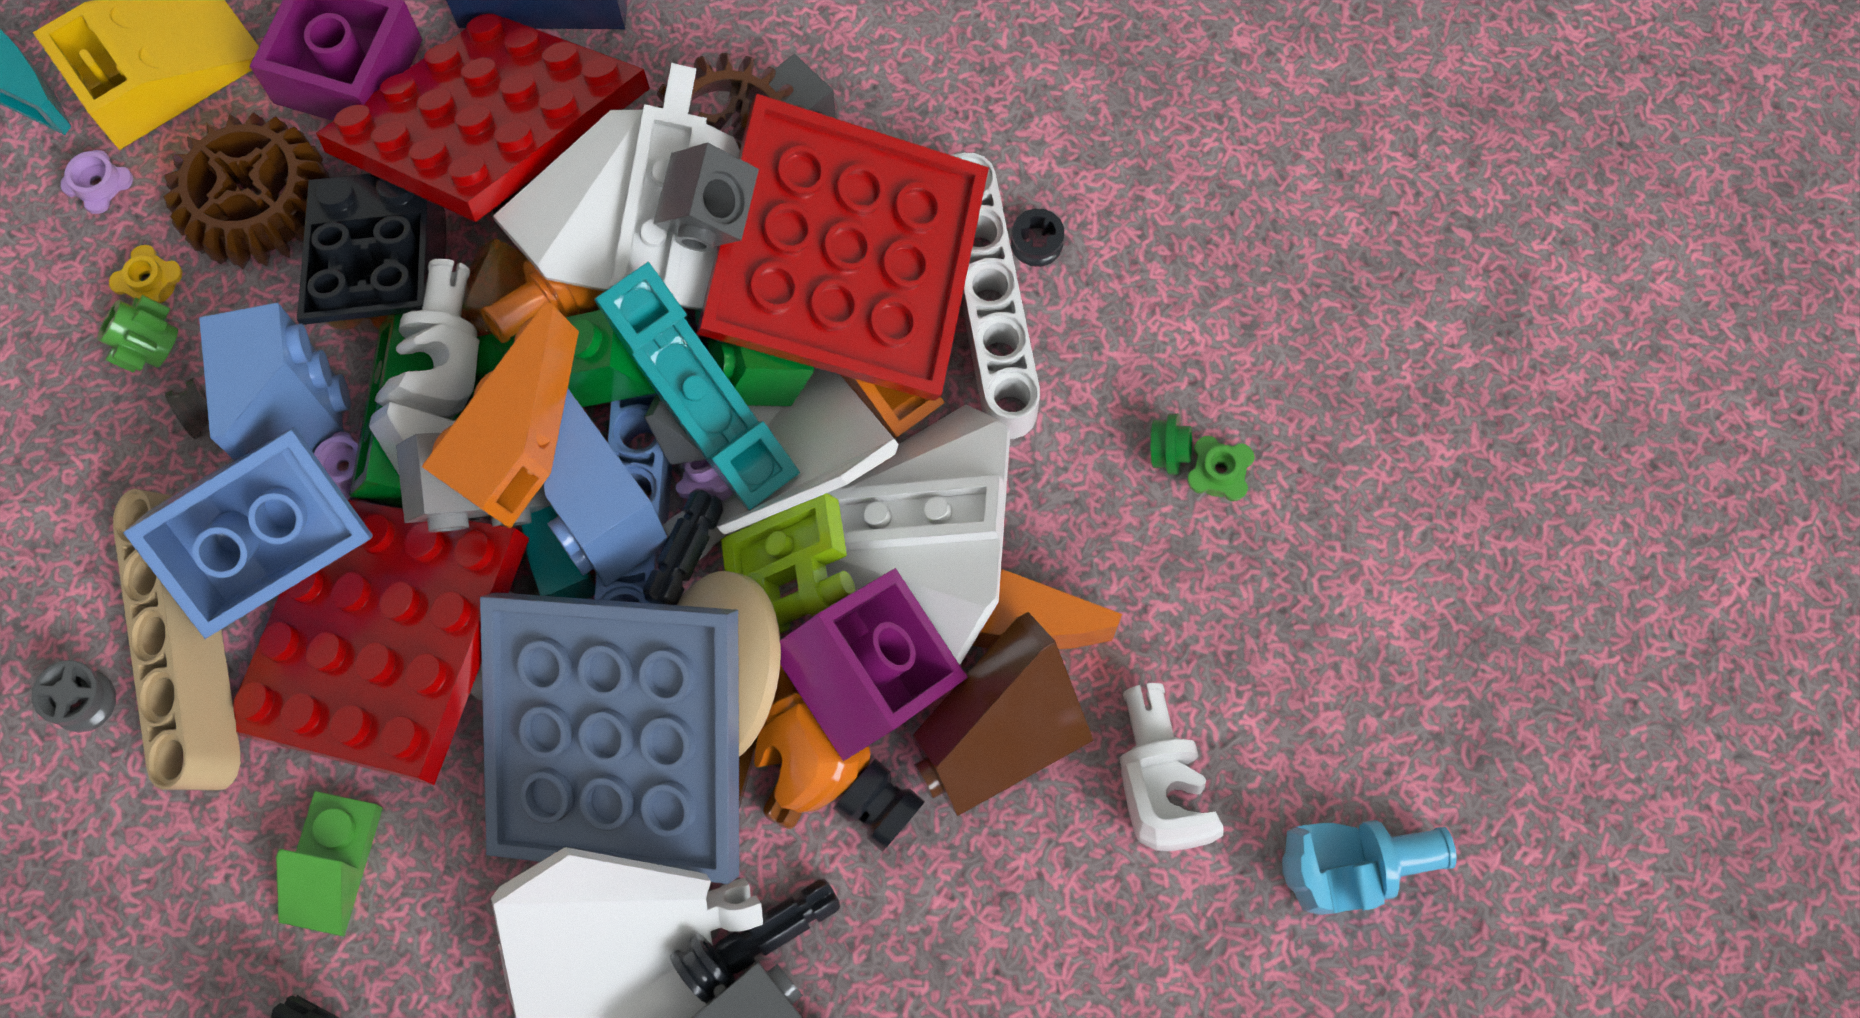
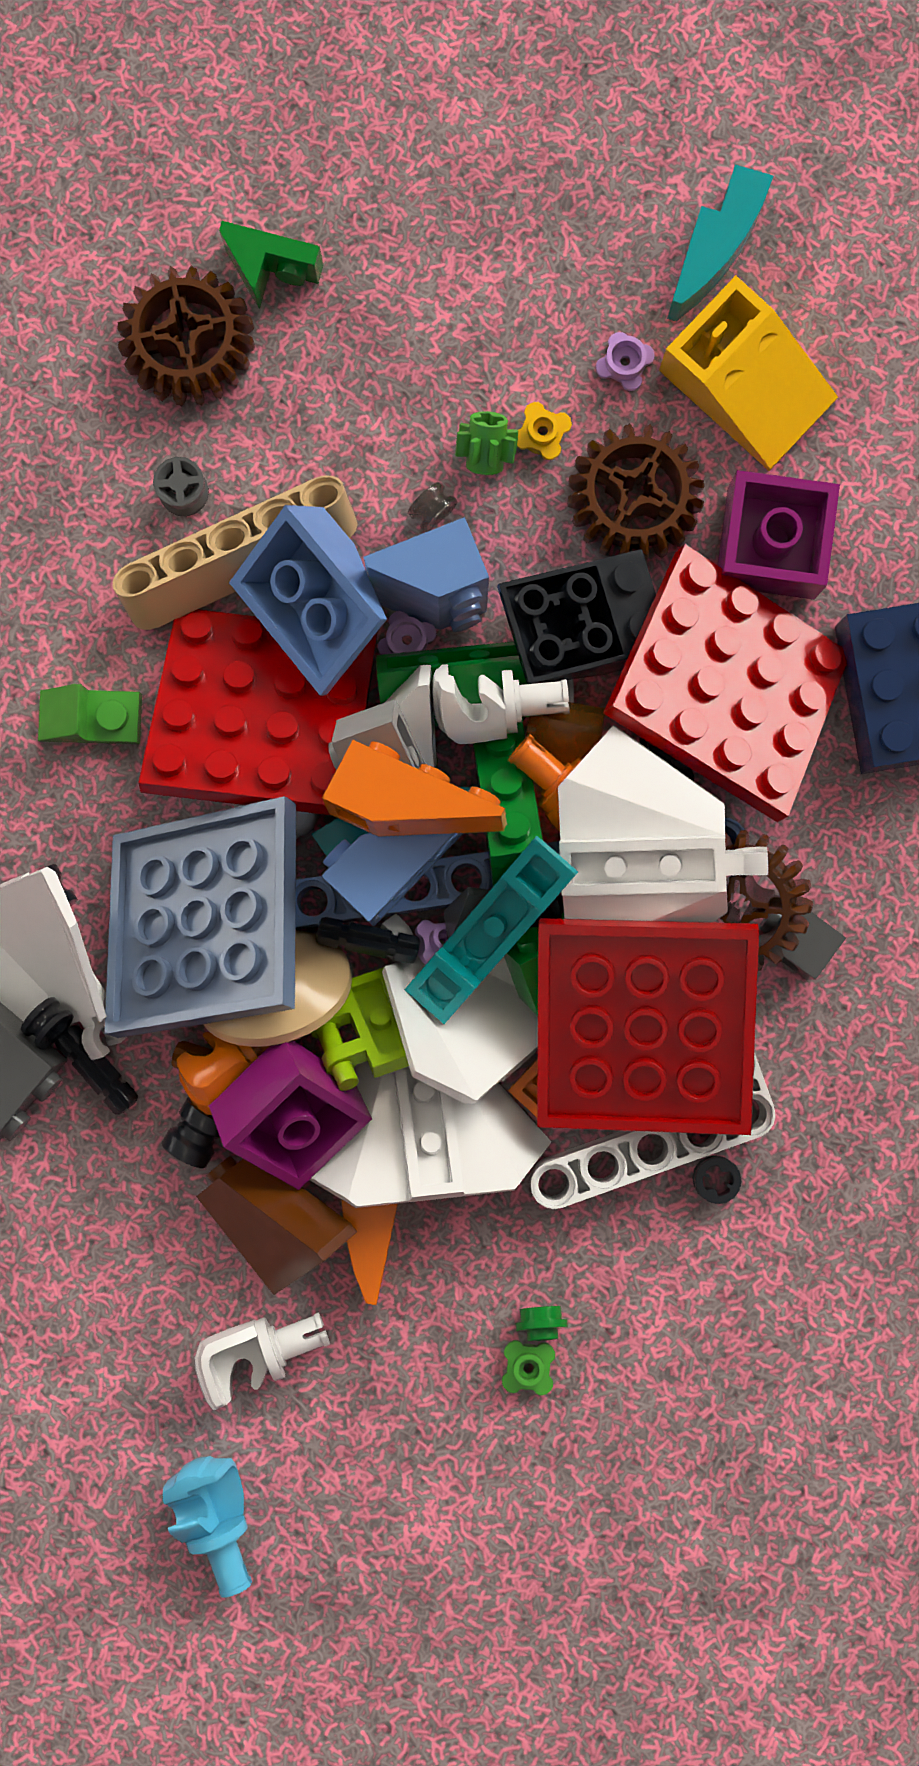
camera: 80 degrees right, 15 degrees up
dark grey brick [653,142,759,252] -> none

